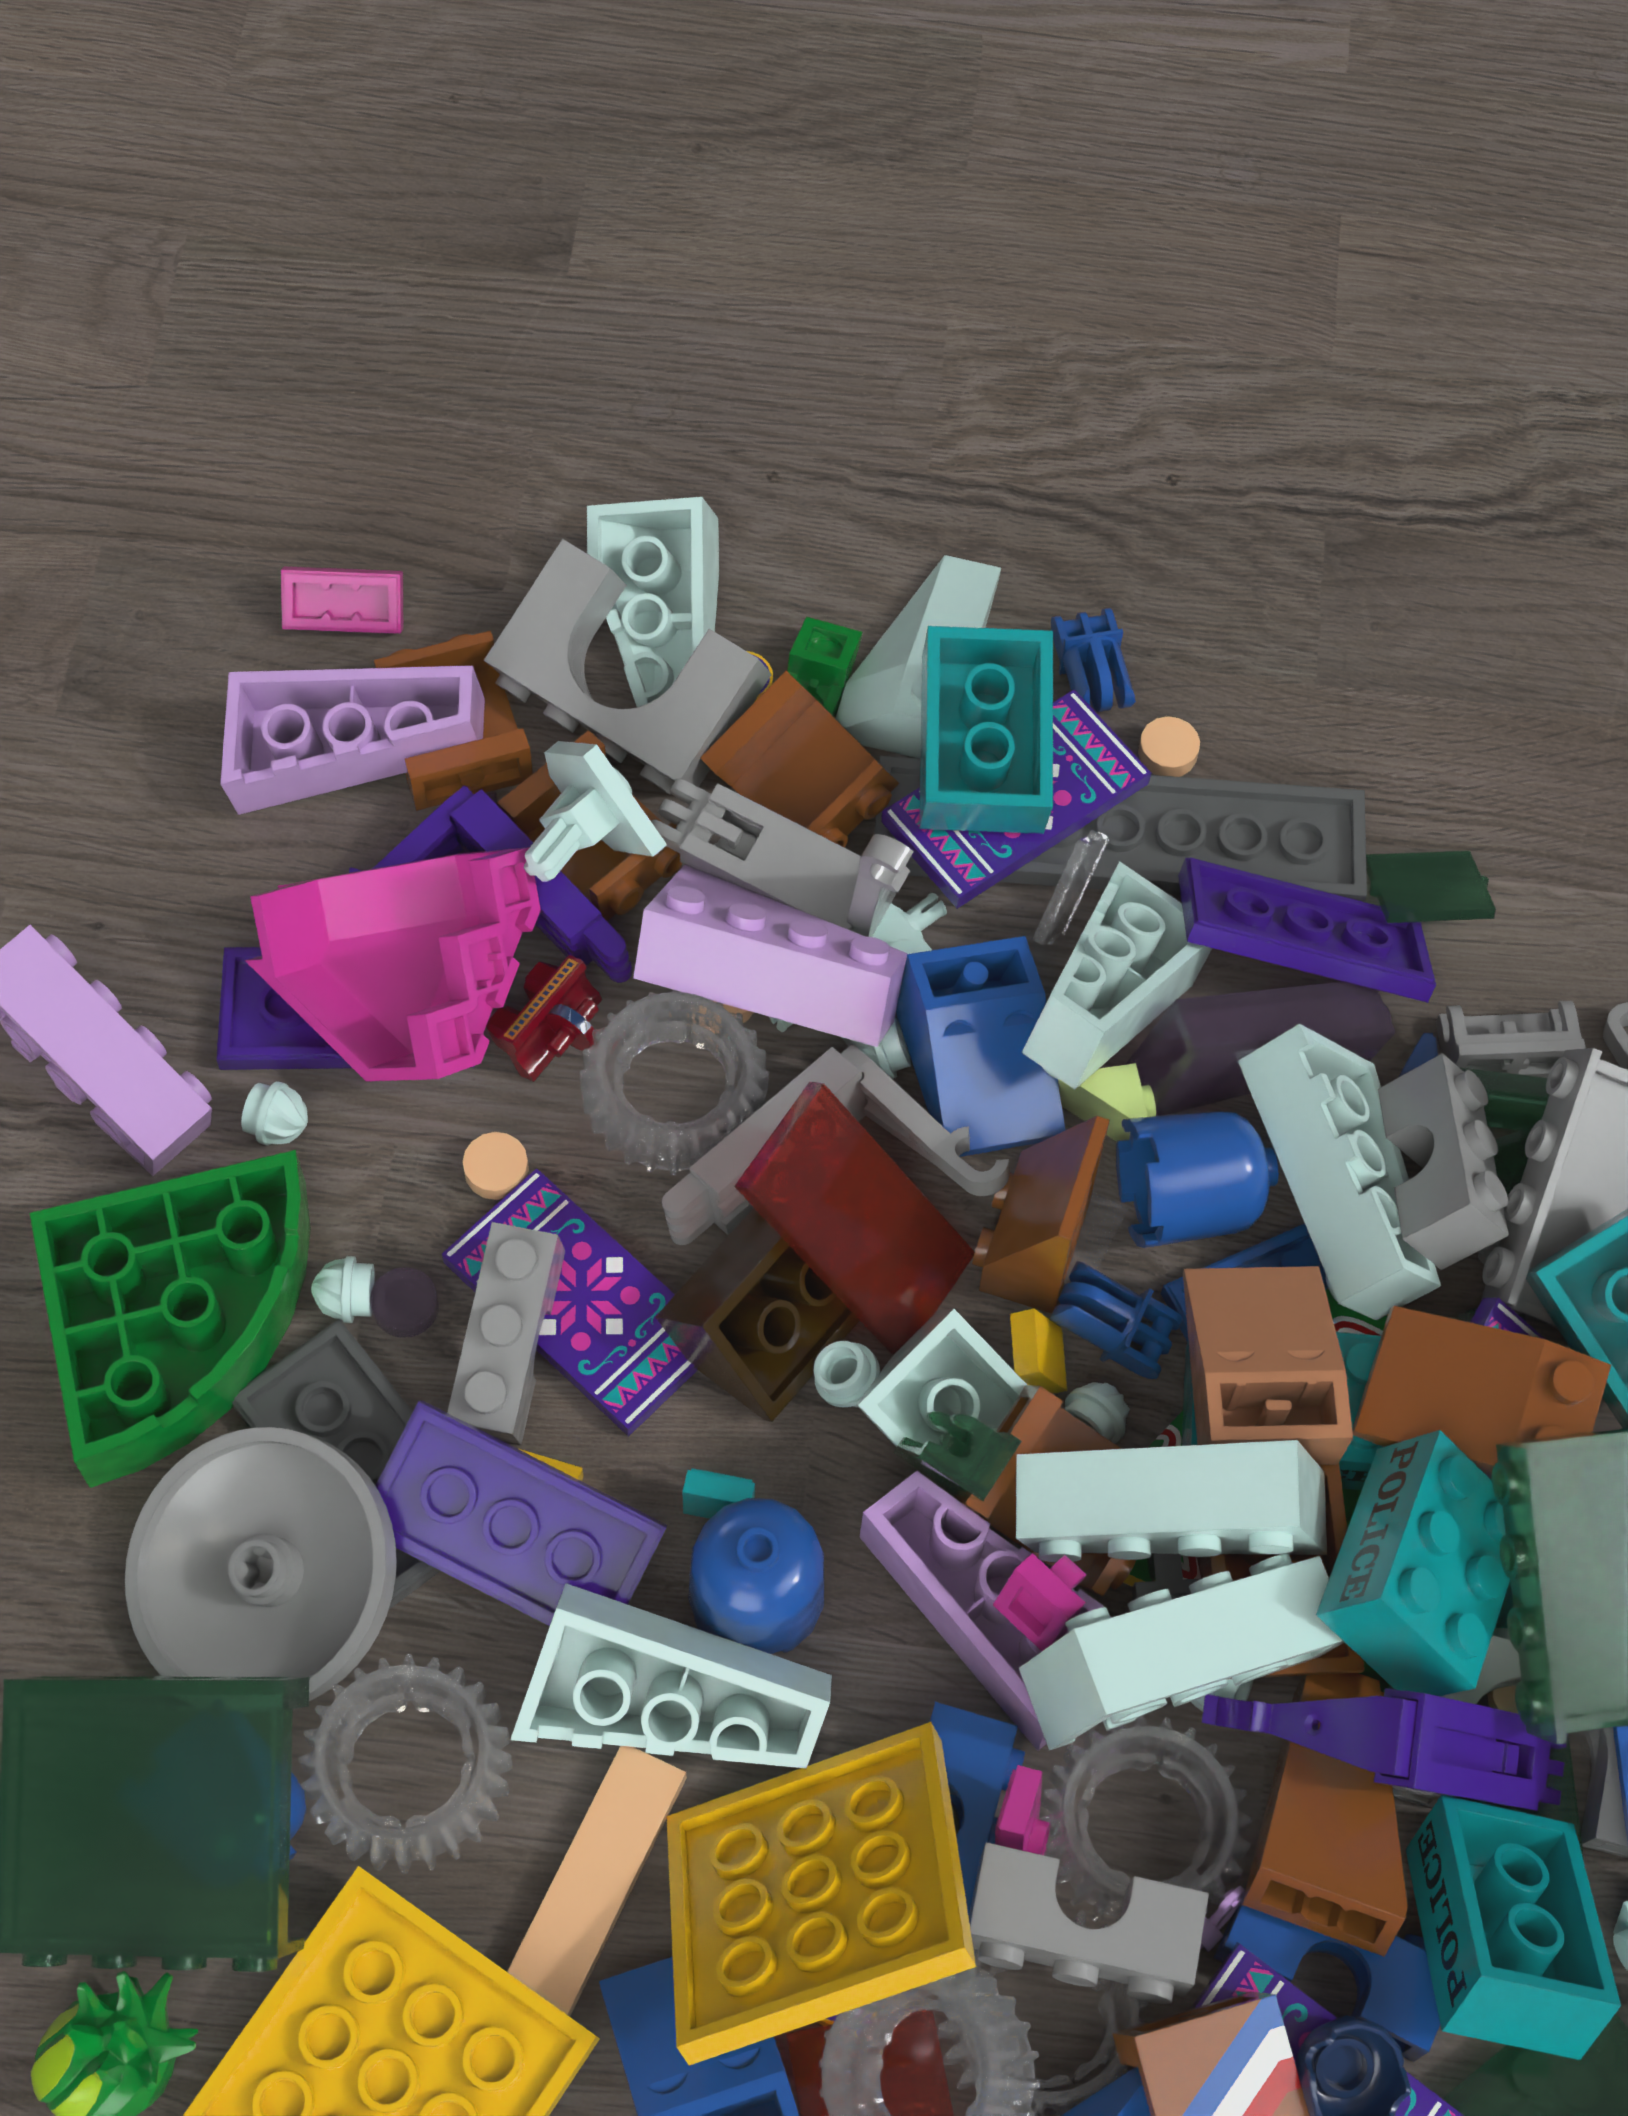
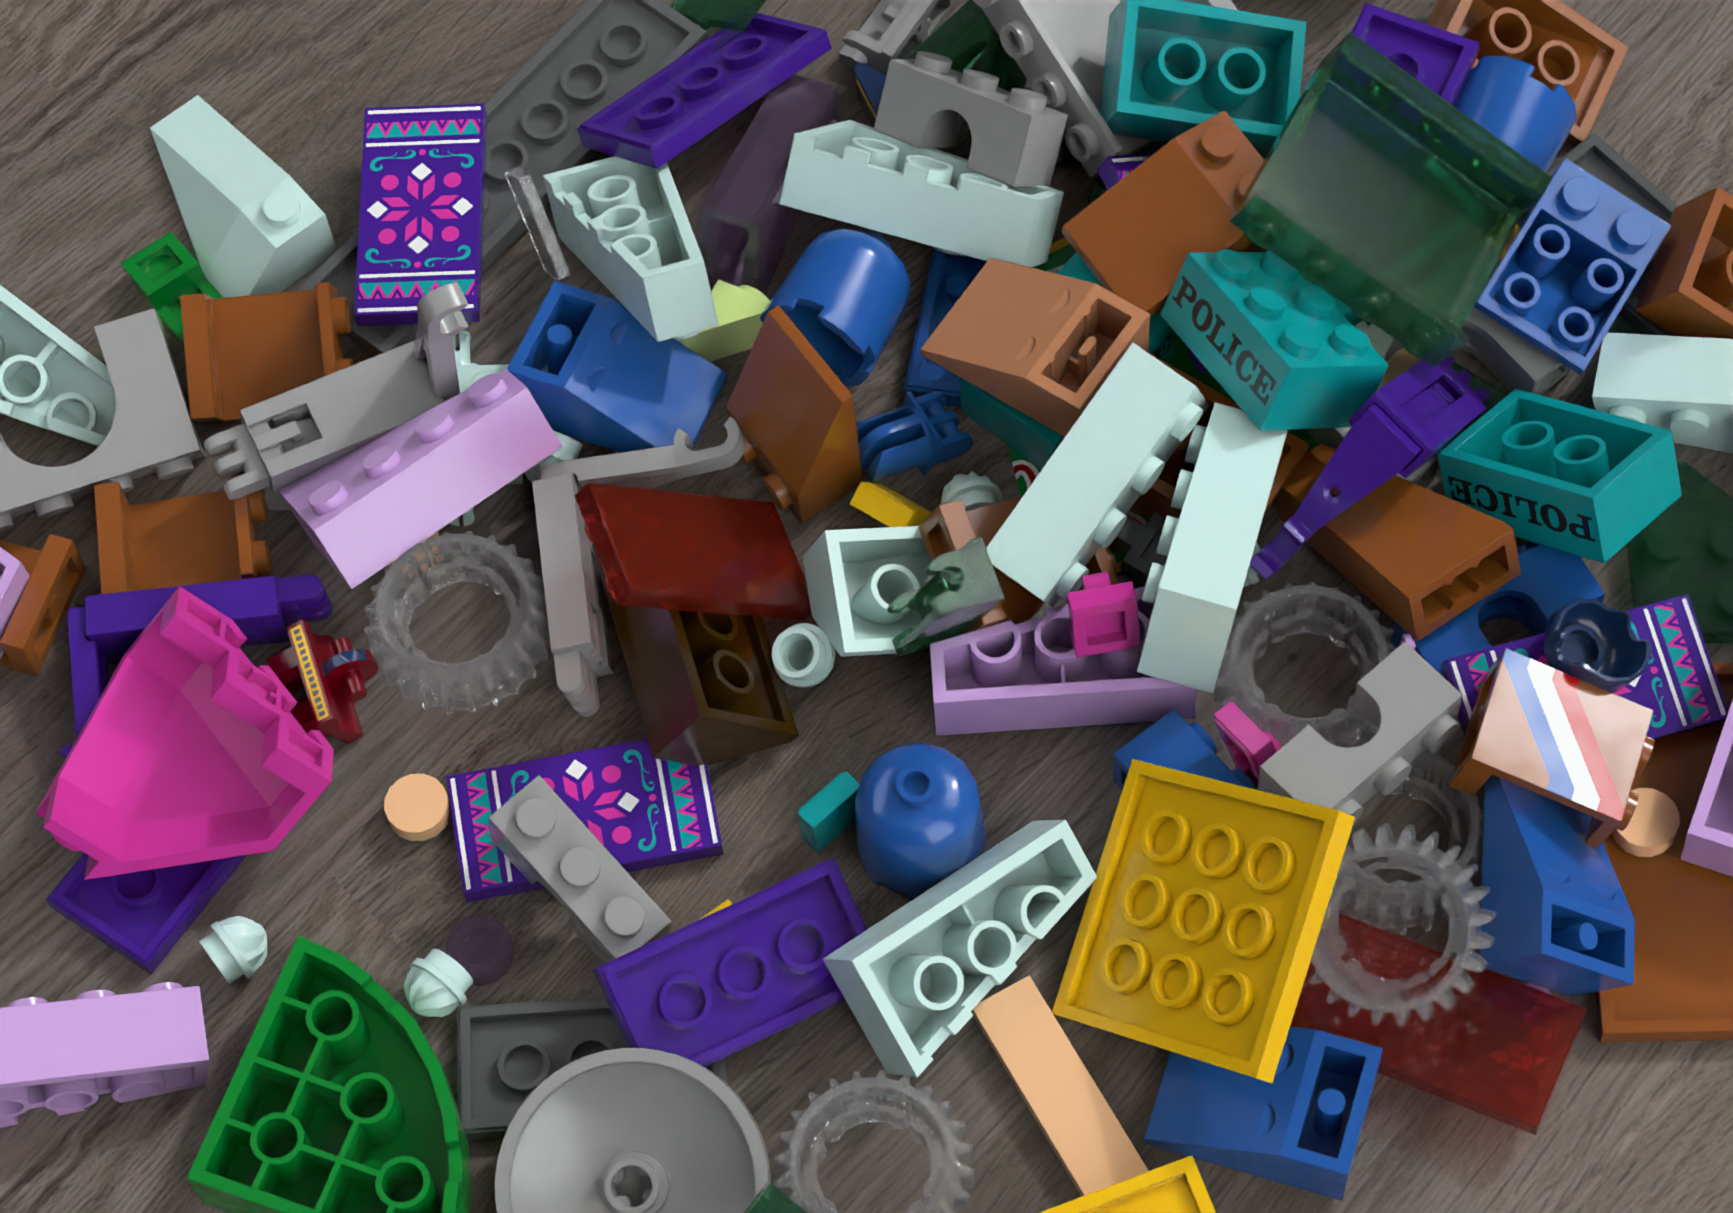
camera: 45 degrees left, 0 degrees up
light aqua piece [524,741,667,882] -> none
teal brick [919,626,1053,834] -> none
blue arm [1051,608,1136,712] -> none
light nougat piece [1138,716,1200,777] -> none

